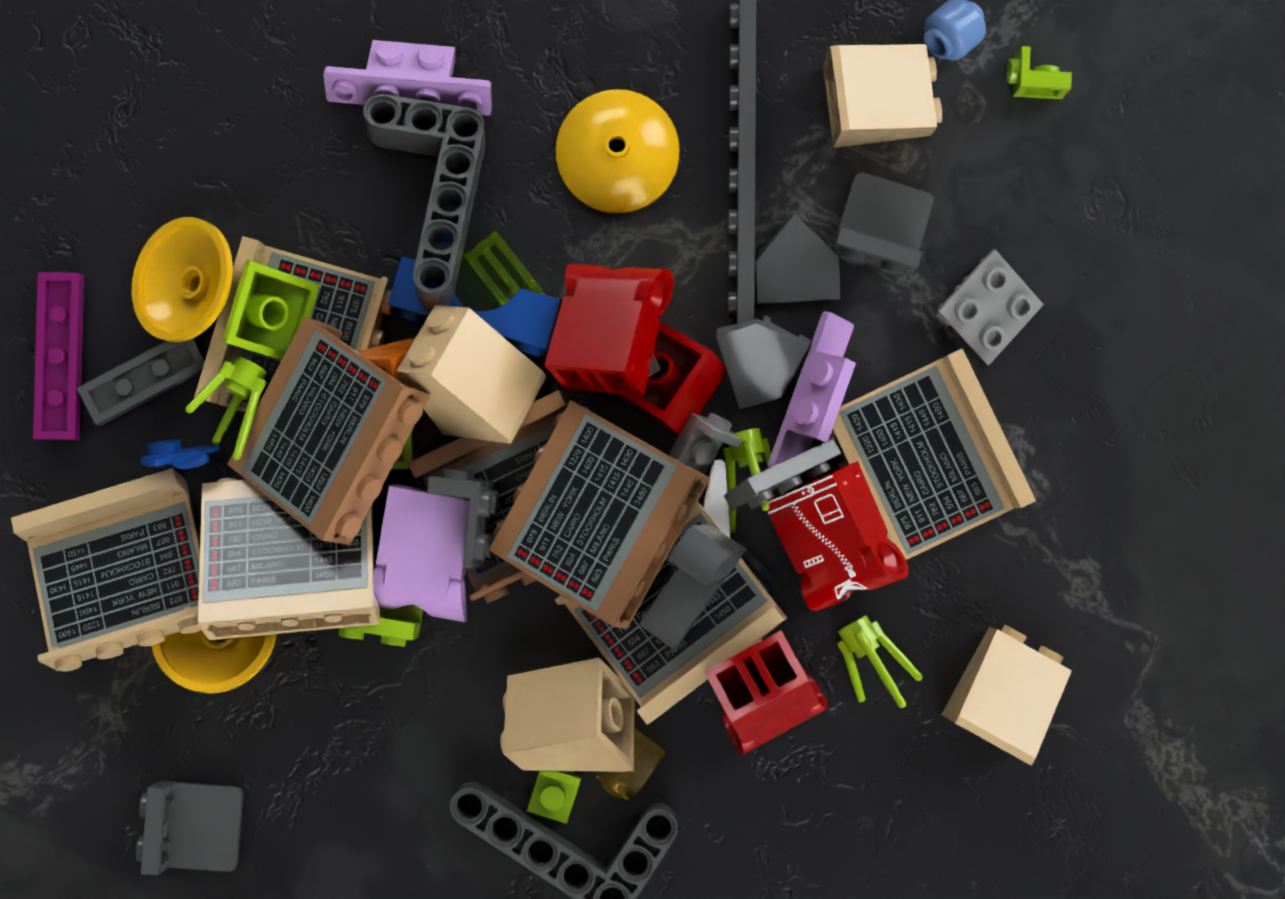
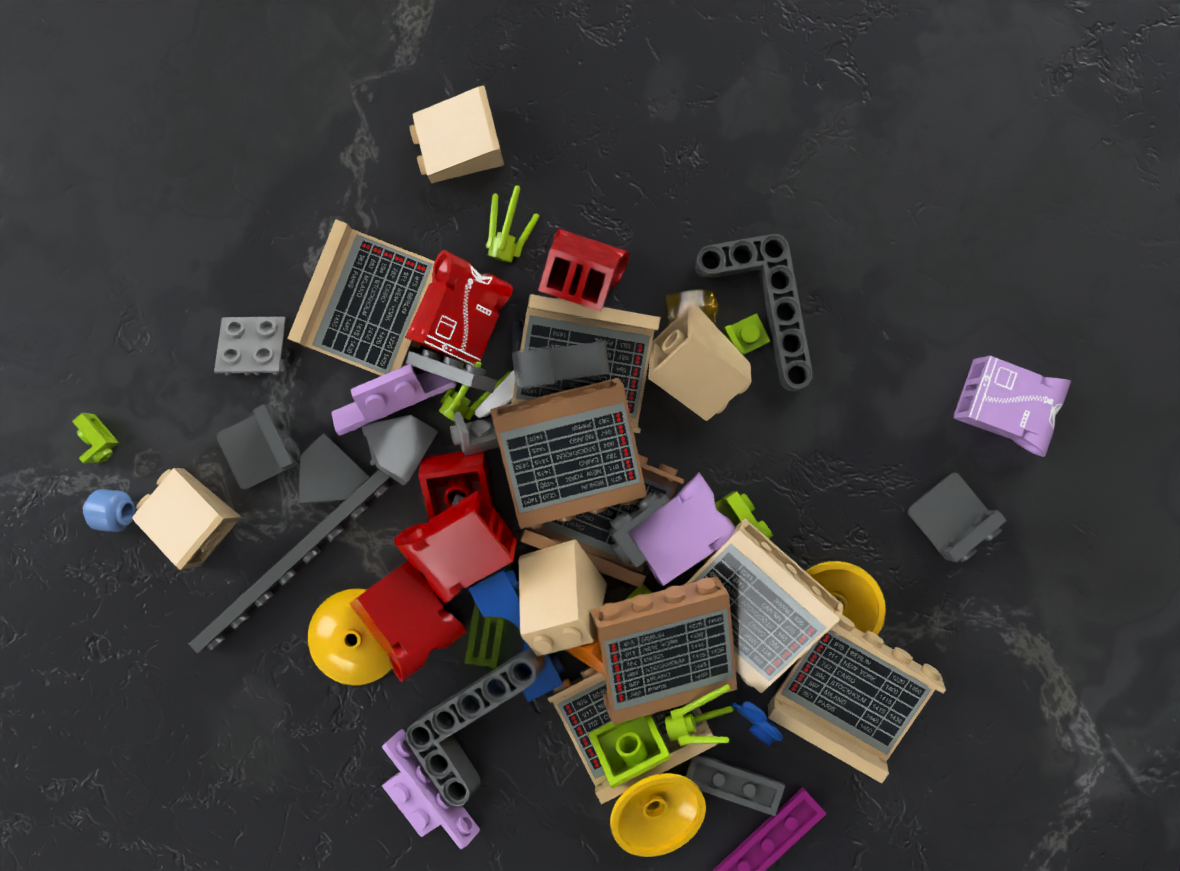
camera: 140 degrees left, 0 degrees up
none -> red piece [349,561,467,683]

